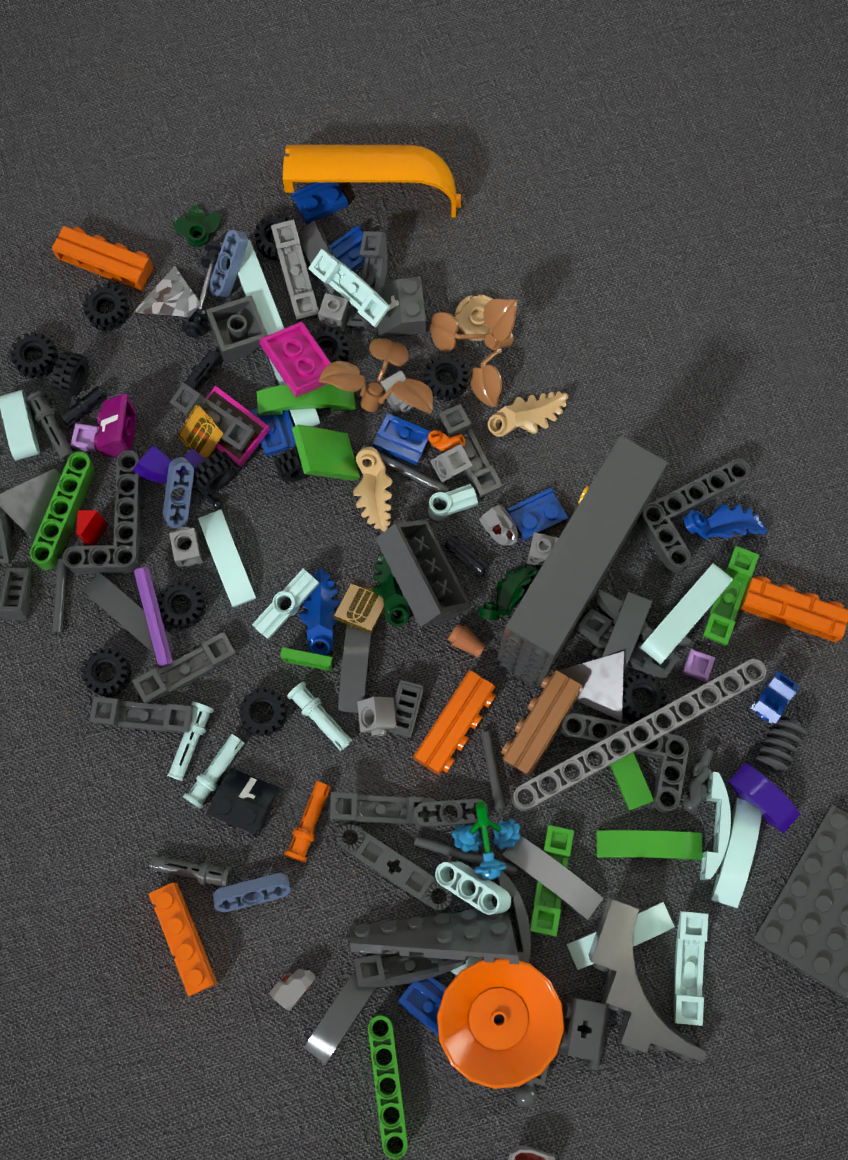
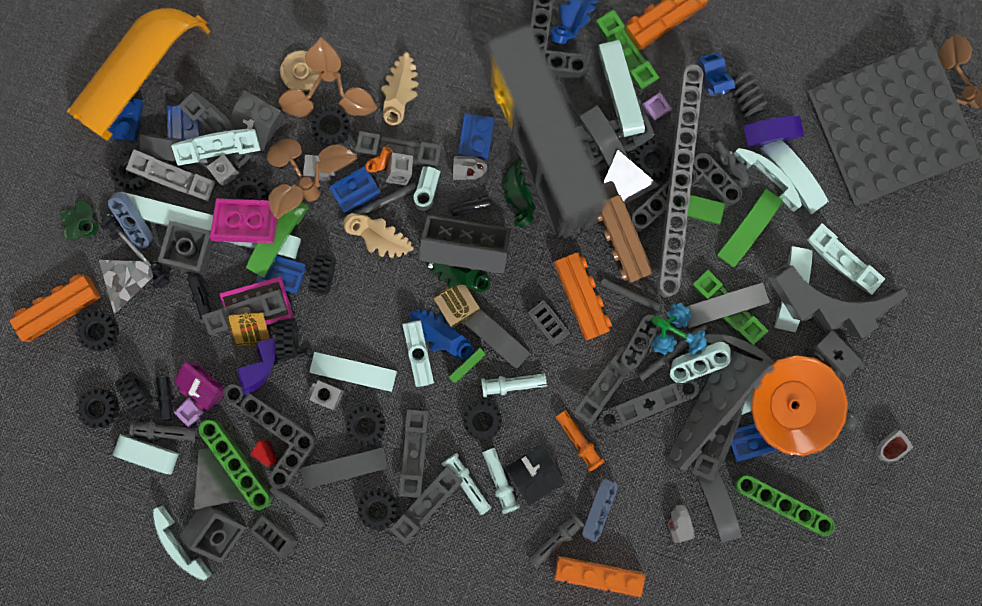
camera: 55 degrees left, 10 degrees up
medium lavender axle [134,567,173,666] -> none
sand blue beam [163,457,194,528] -> none
bright green tile [292,424,360,481] -> none
light grey brick [357,697,397,737] -> none
nougat cone [447,623,486,658] -> none
light grey brick [526,532,558,567] -> none

